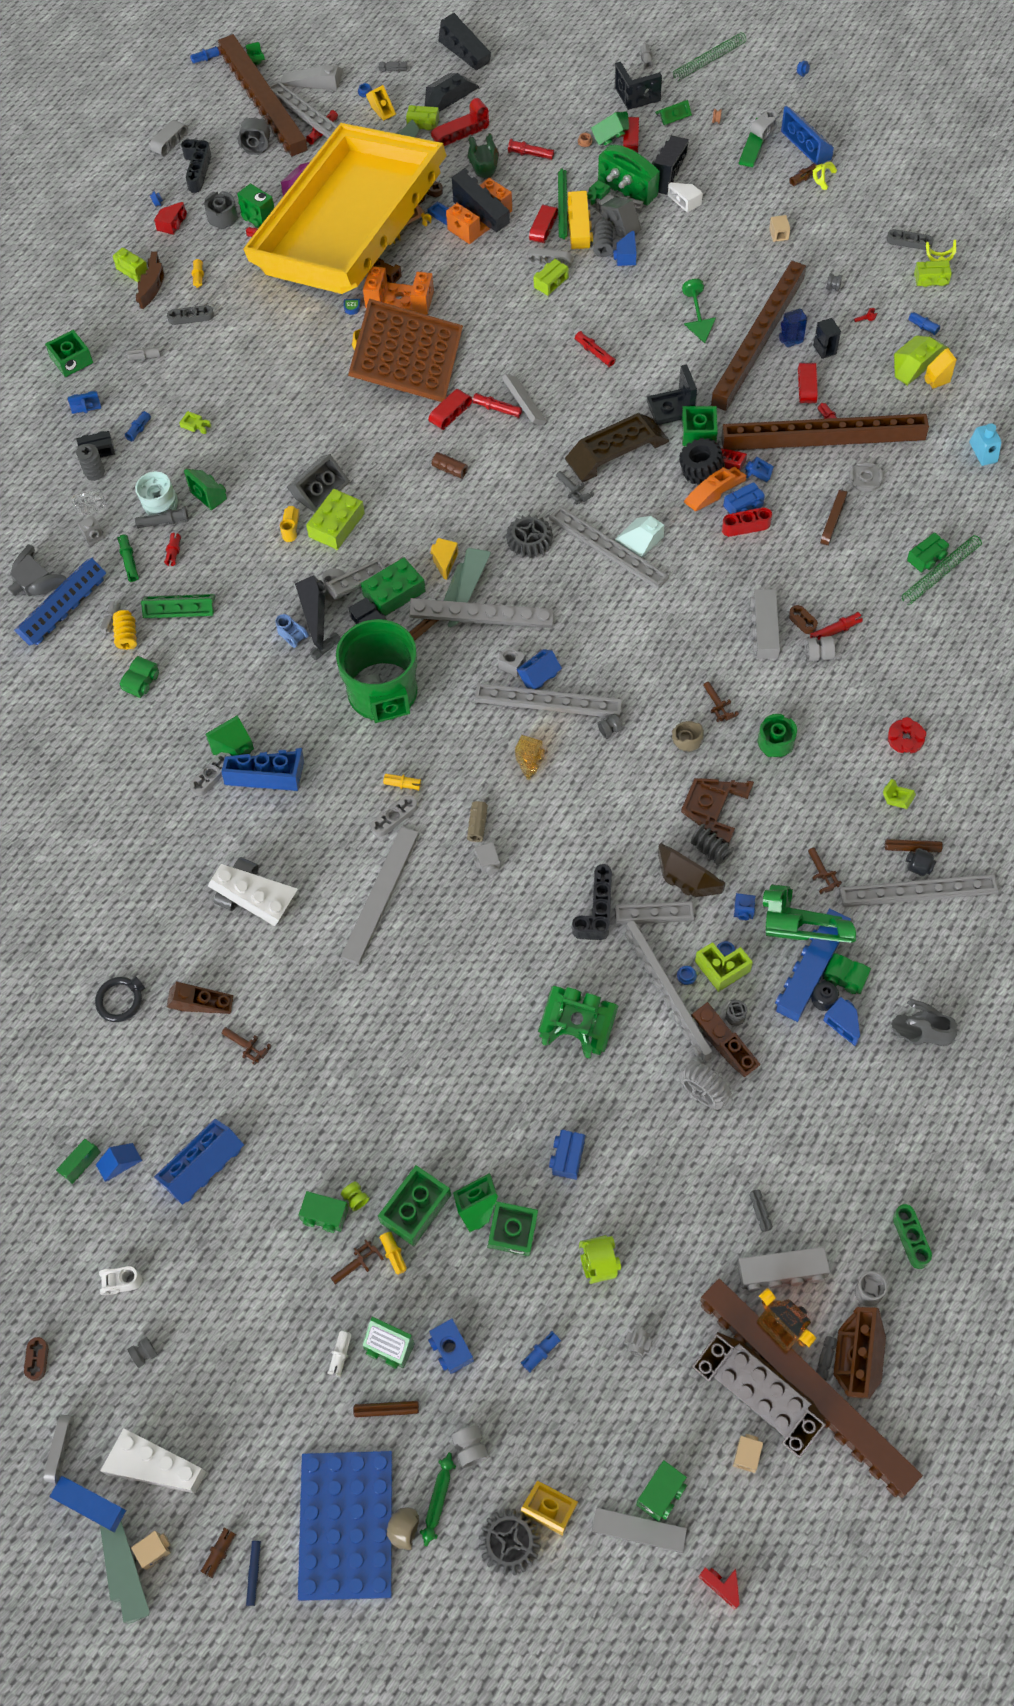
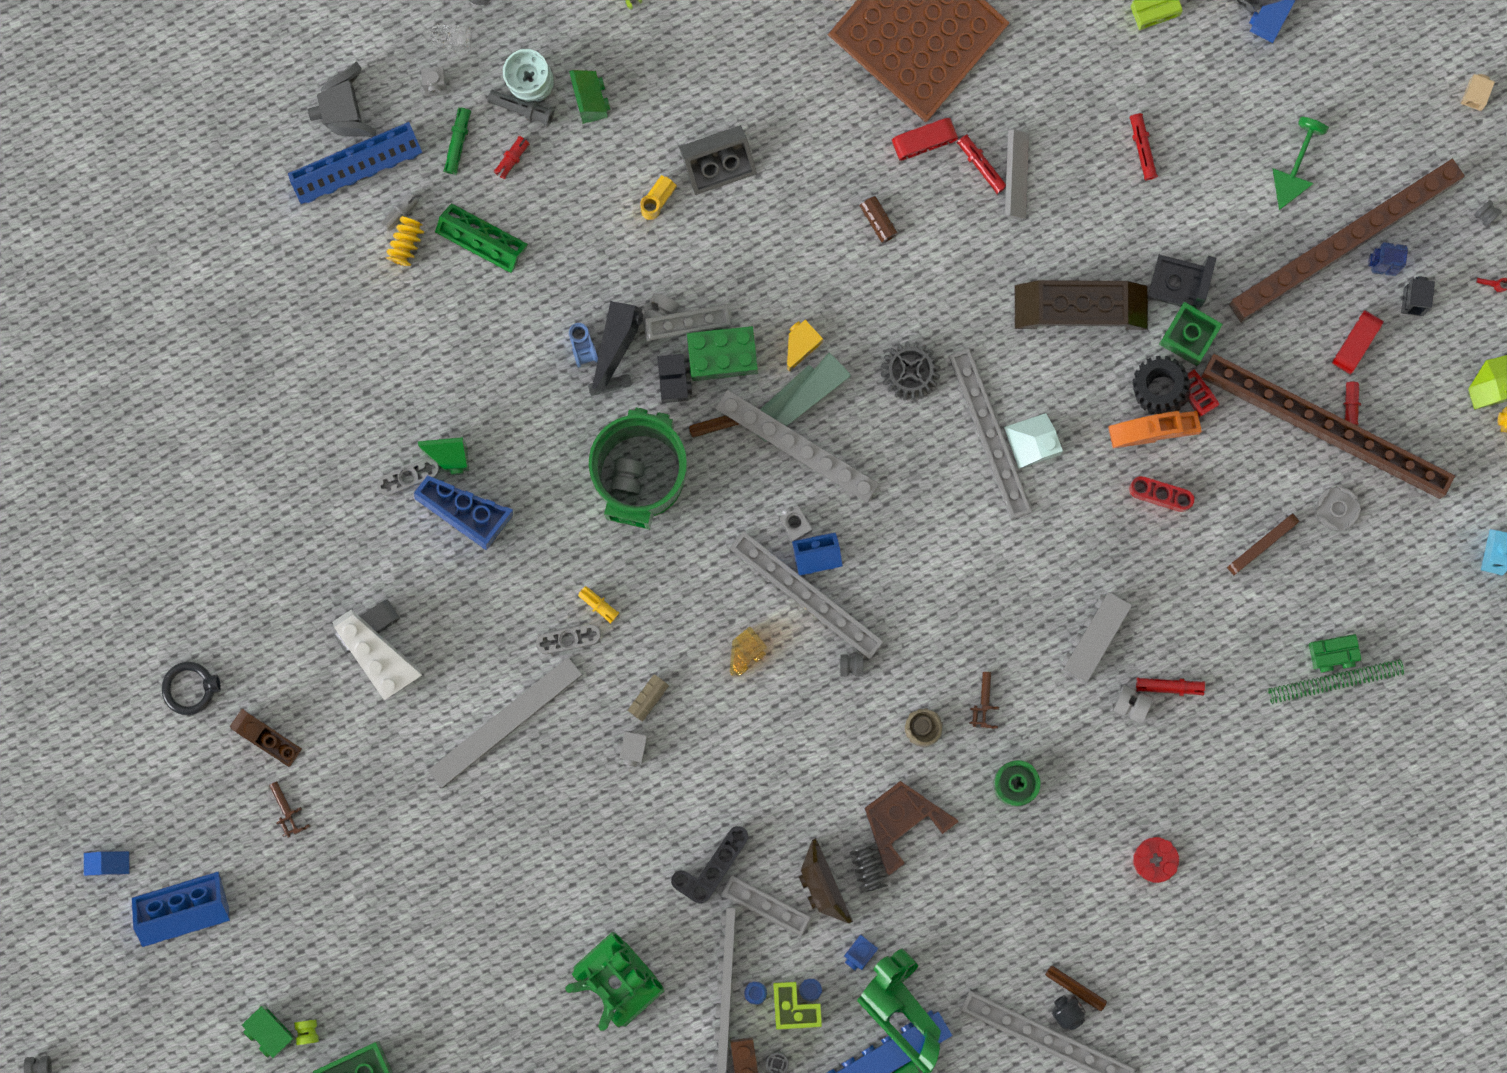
camera: 30 degrees right, 20 degrees up
green panel [56,1139,101,1184] -> none
white piece [99,1266,143,1295] -> none
green brick [119,656,159,698] -> none
lime brick [306,489,365,550] -> none
dark grey piece [556,471,594,505] -> none
blue brick [723,482,765,514] -> none
blue bracket [745,457,774,482] -> none
reddish brown beam [789,605,818,634] -> none
reddish brown piece [808,847,842,894] -> none
lime bracket [883,779,916,809] -> none

